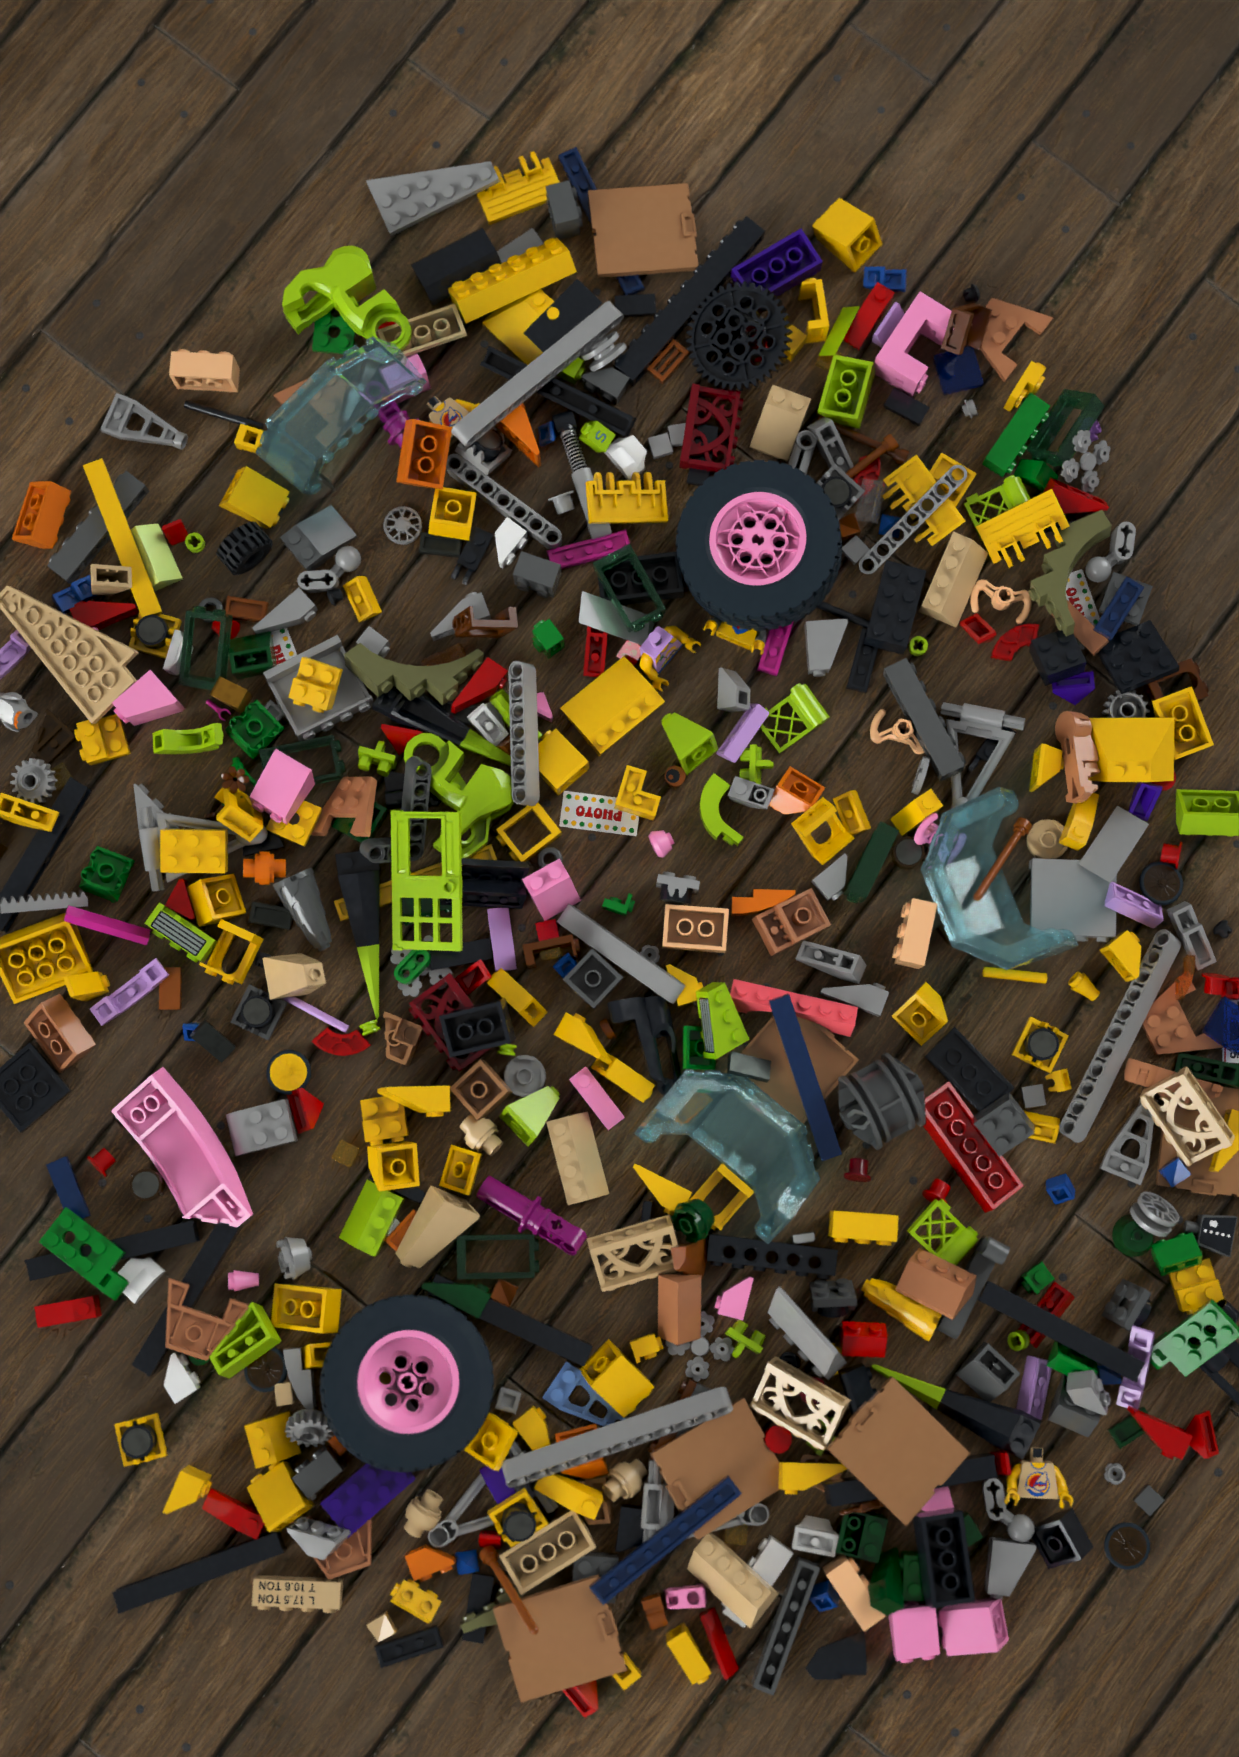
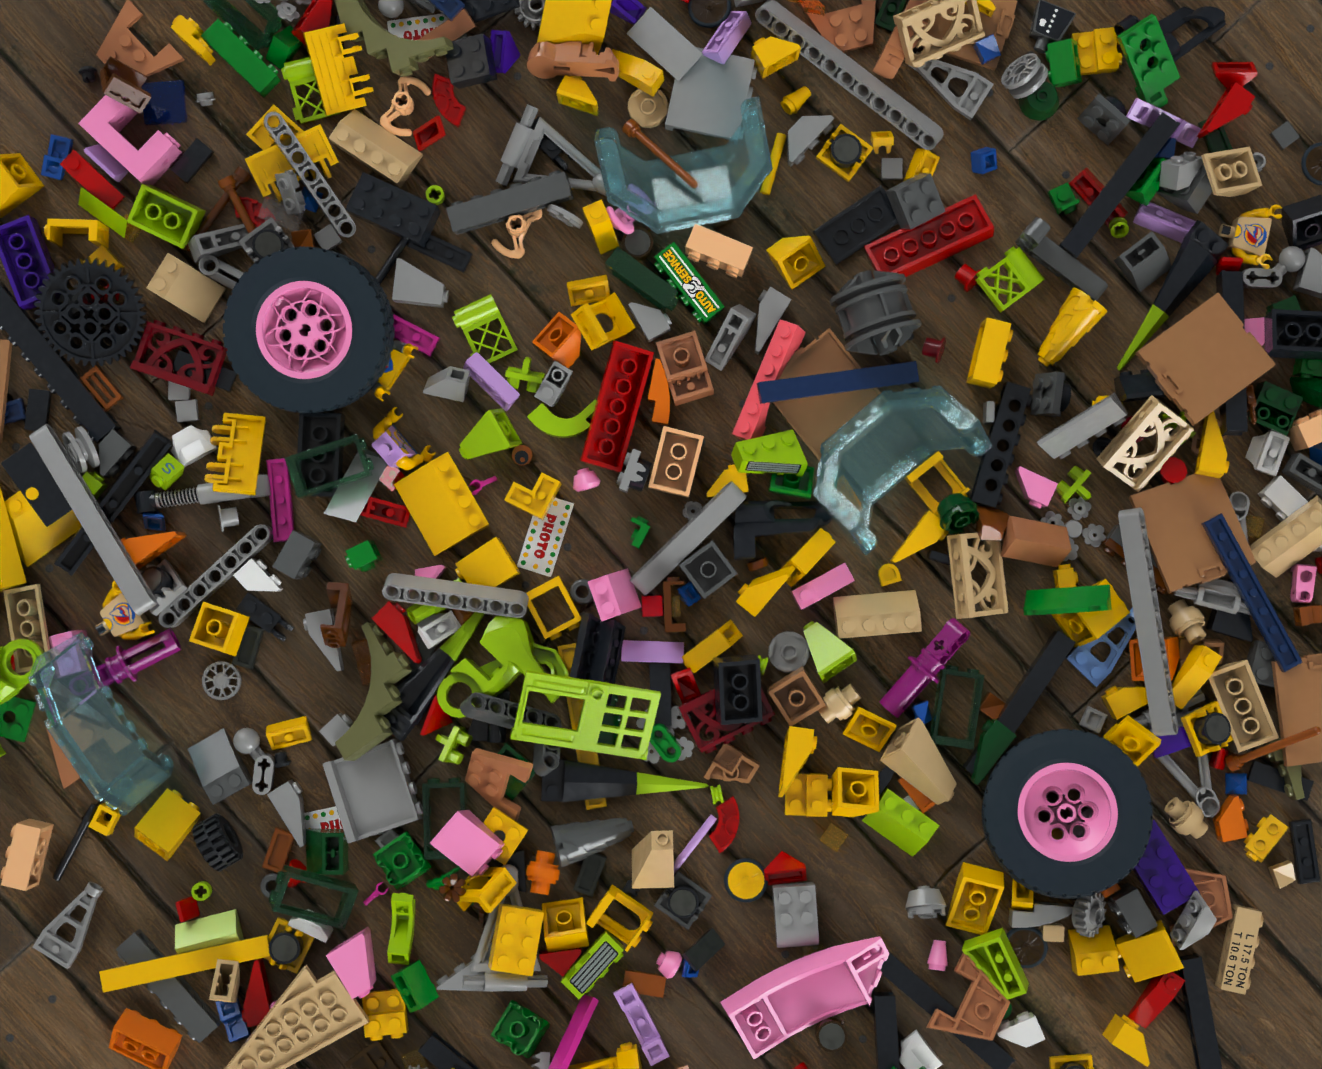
camera: 80 degrees left, 5 degrees up
pearl gold slope [210,676,253,713] -> none
yellow plate [288,657,343,713] -> none
orange slope [396,419,452,489] -> none
pearl dark grey tile [727,1051,771,1083] -> none
red slope [839,1321,887,1358] -> none
nougat slope [896,1248,976,1320] -> none
none -> light grey hinge [274,169,306,214]
none -> green brick [391,960,439,1013]
none -> dark pink hand [468,476,497,495]
none -> red arch [580,340,654,472]
none -> brick [654,242,725,325]
none -> bright pink cone [656,951,682,979]
none -> light grey slope [787,115,834,167]
none -> yellow tile [878,563,902,587]
none -> blue slope [911,700,932,724]
none -> green windscreen [1023,585,1112,615]
none -> tan slope [1201,146,1262,197]

